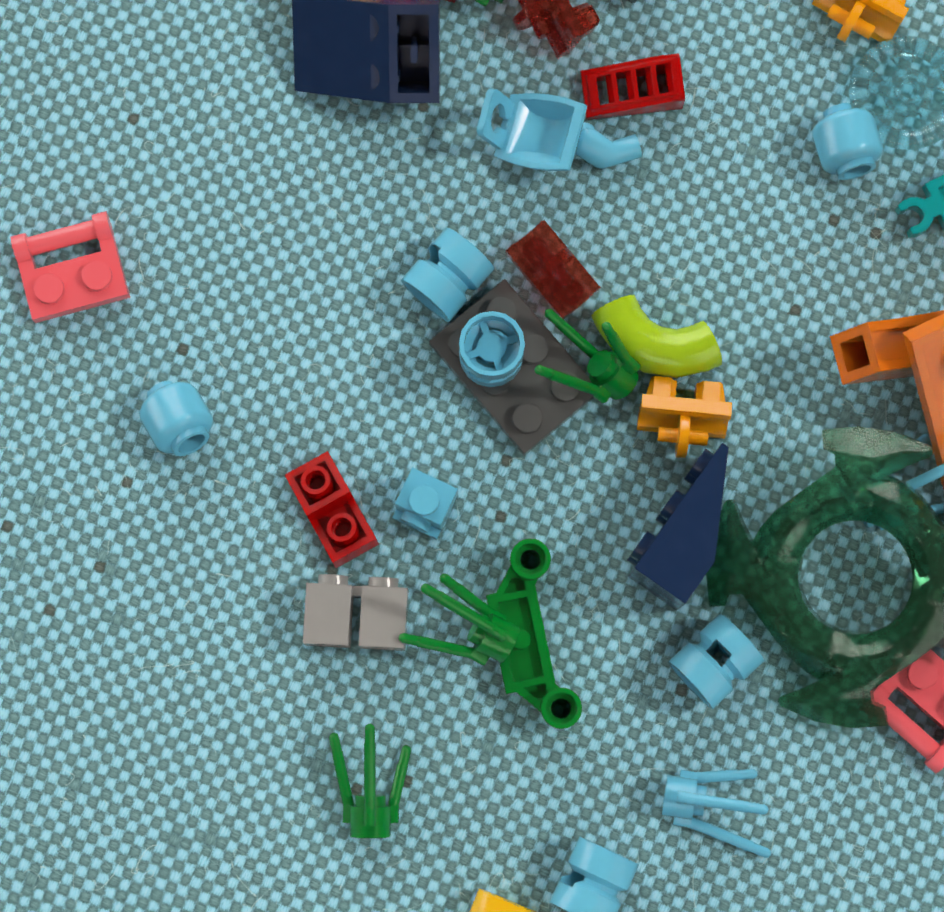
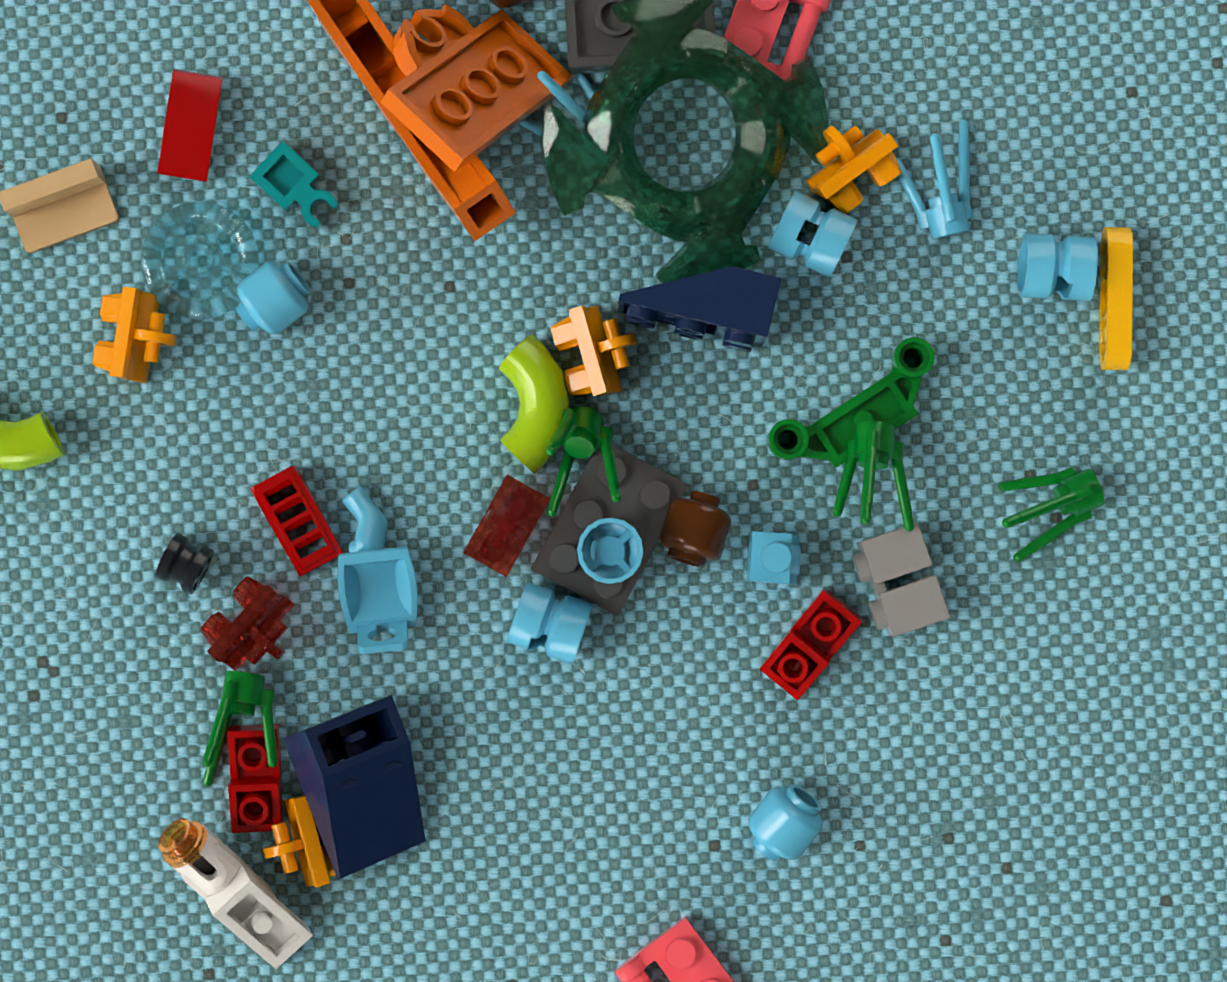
camera: 110 degrees left, 5 degrees up
none -> reddish brown head [660,491,732,568]
none -> light orange hips [805,125,902,214]

